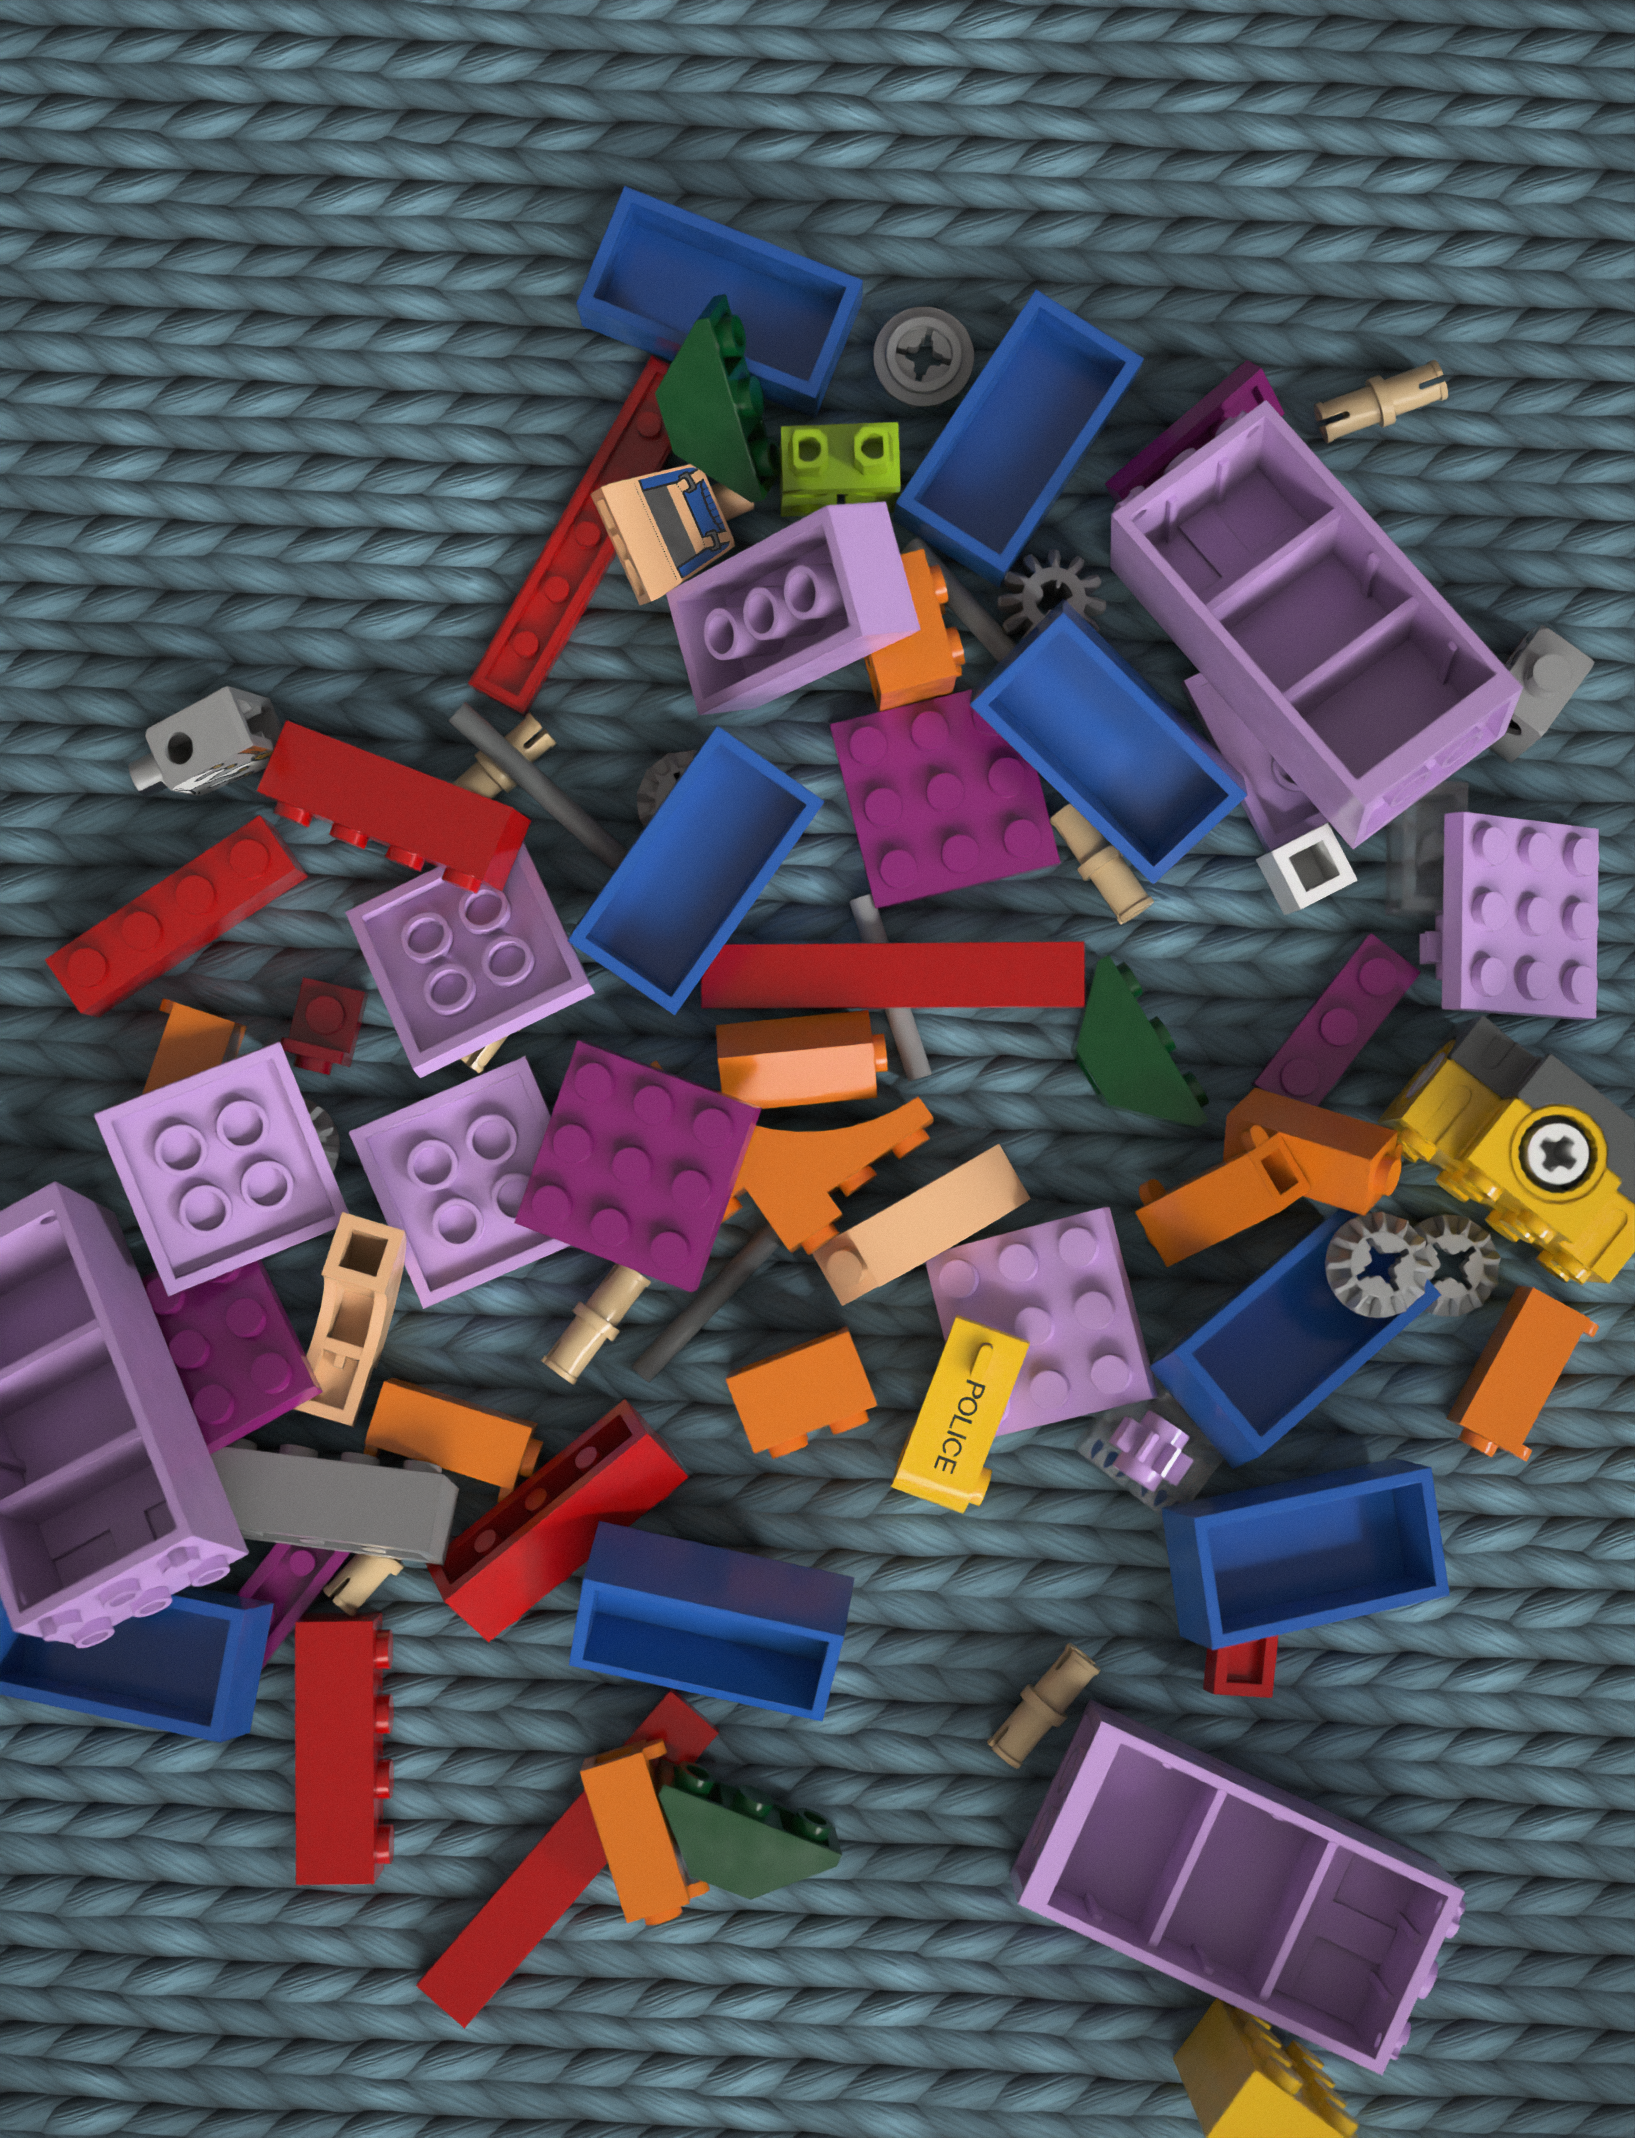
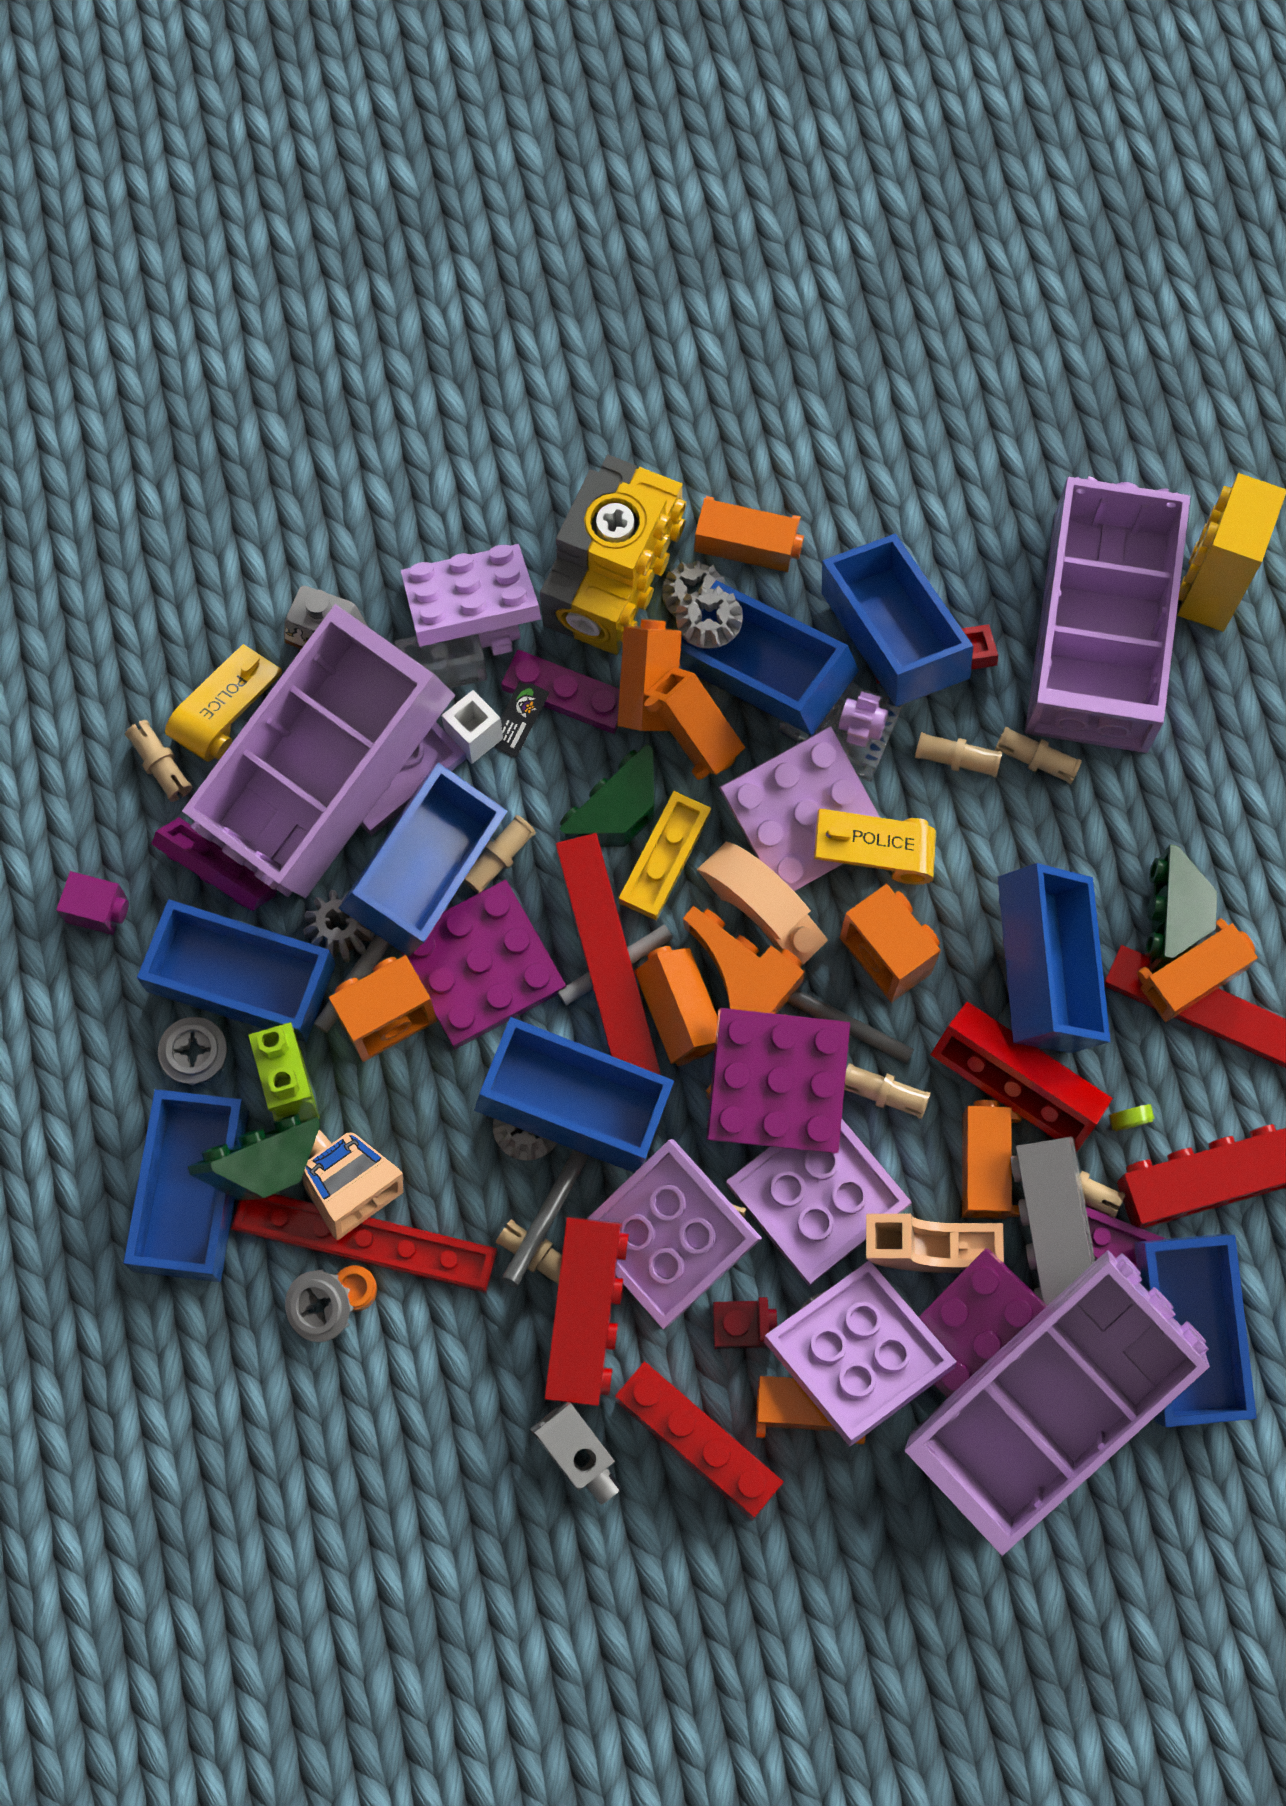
camera: 105 degrees left, 15 degrees down
lavender brick [666,502,920,715] -> none
none -> magenta brick [56,871,129,935]
none -> yellow door [165,644,282,762]
none -> light grey gear [285,1269,354,1342]
none -> orange tile [336,1265,377,1312]
none -> black sticker [494,681,549,757]
none -> yellow plate [619,791,711,921]
none -> tan pin [915,732,1003,777]
none -> lime tile [1108,1104,1155,1132]

